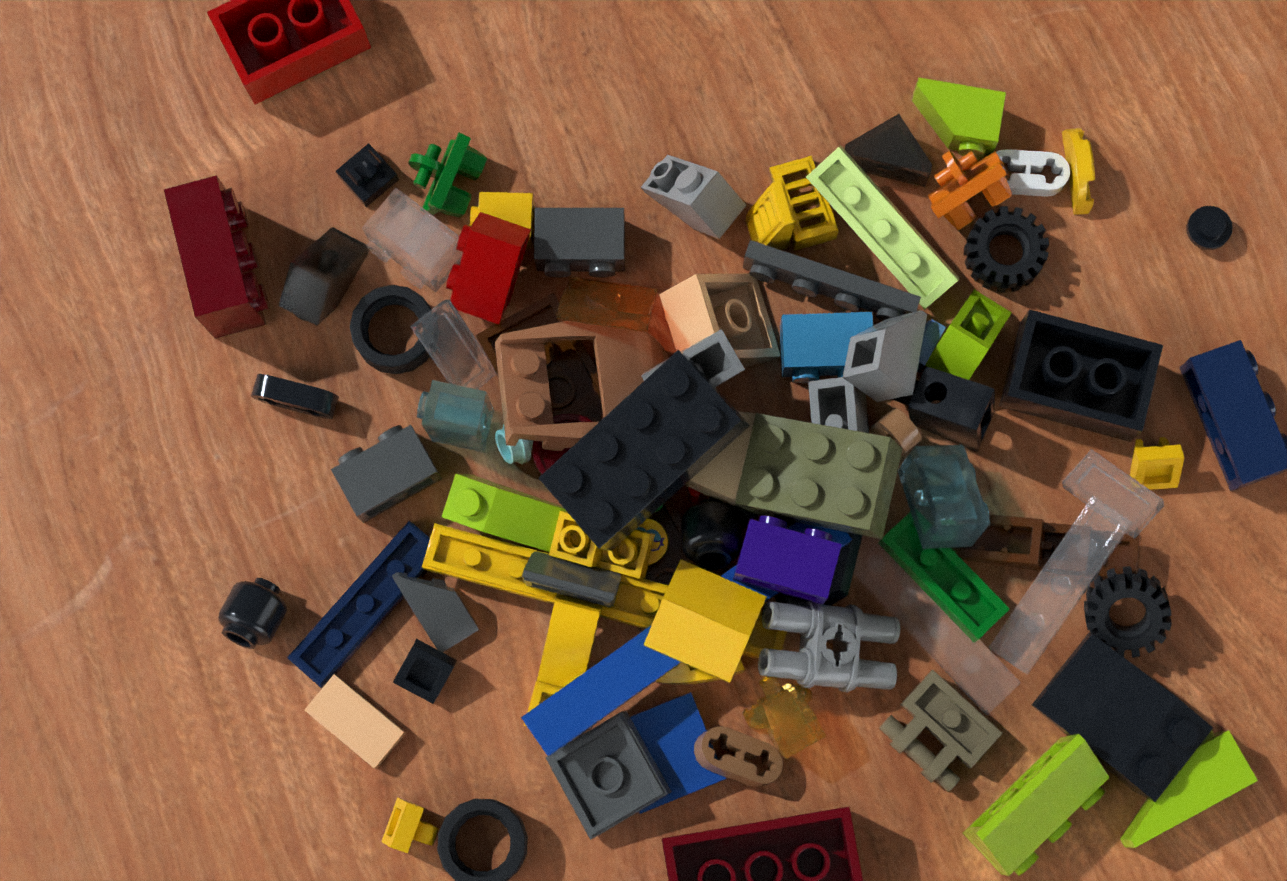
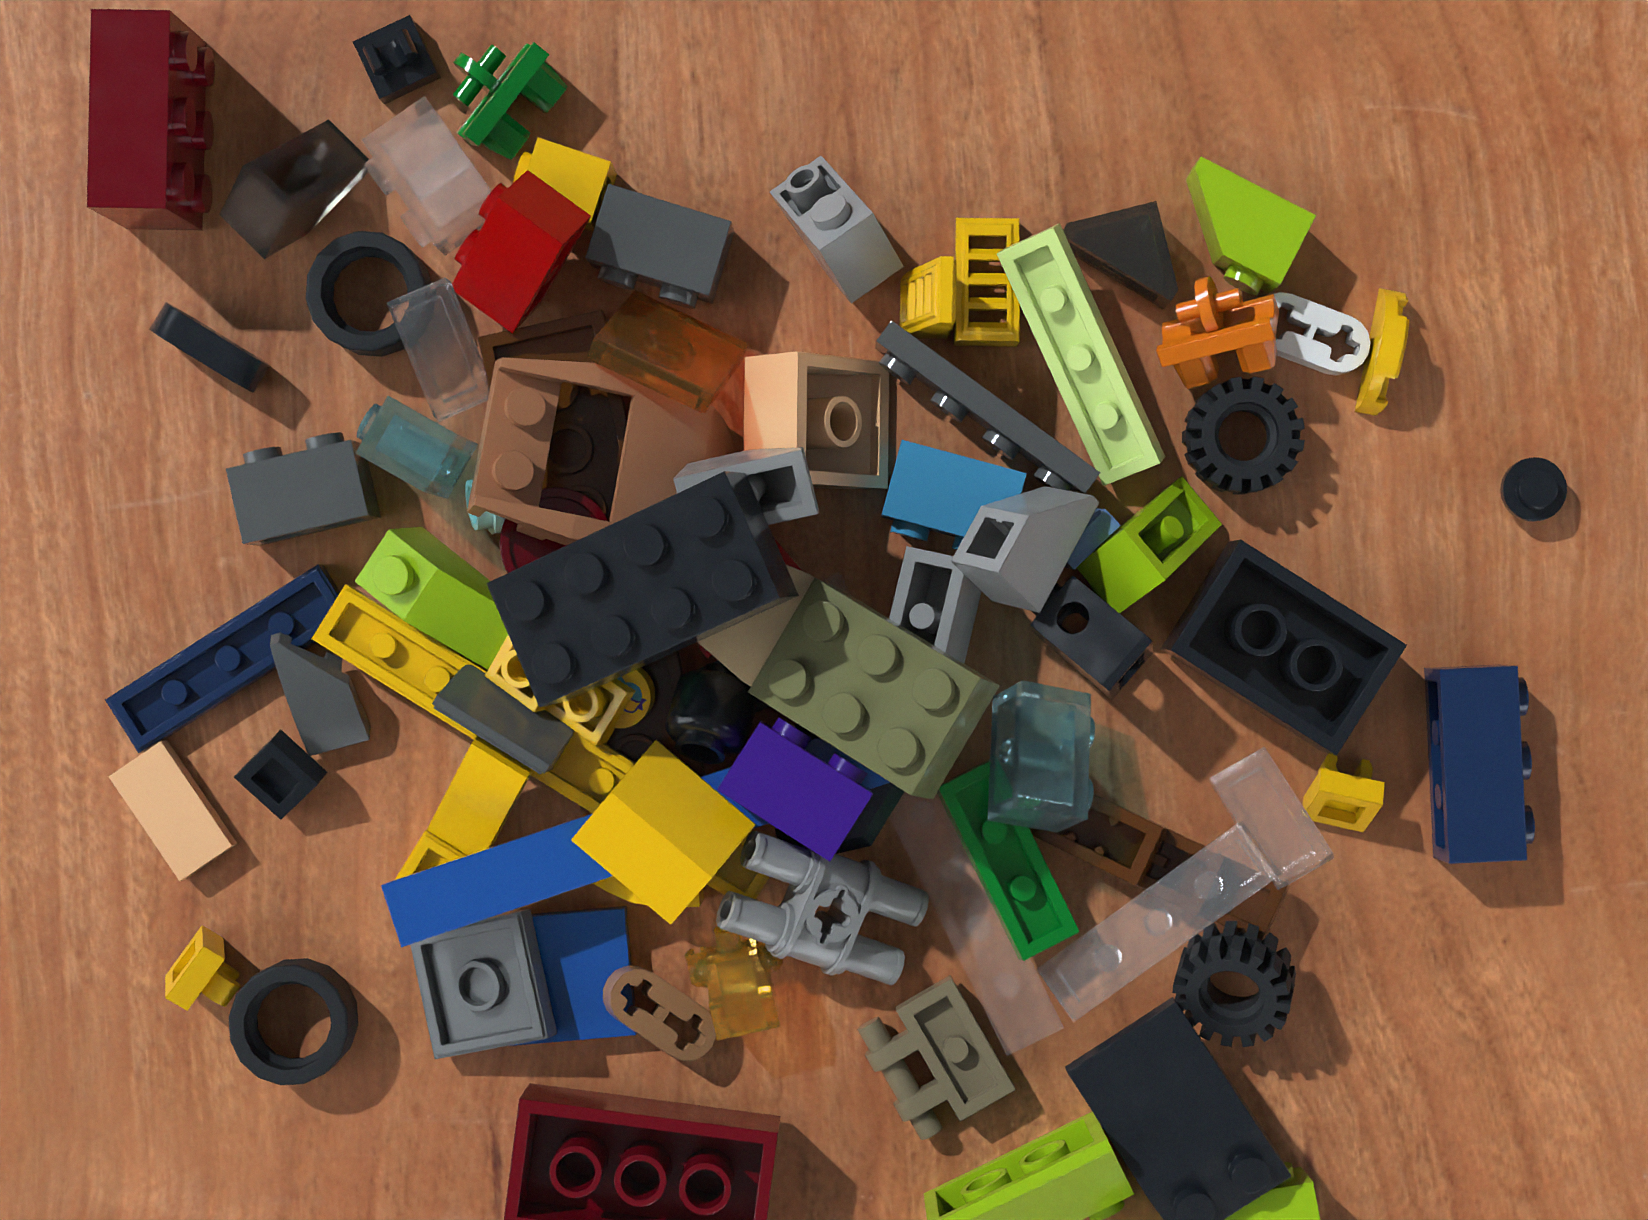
camera: 15 degrees right, 10 degrees up
black head [218,578,287,649] -> none
medium nougat beam [870,408,922,456] -> none

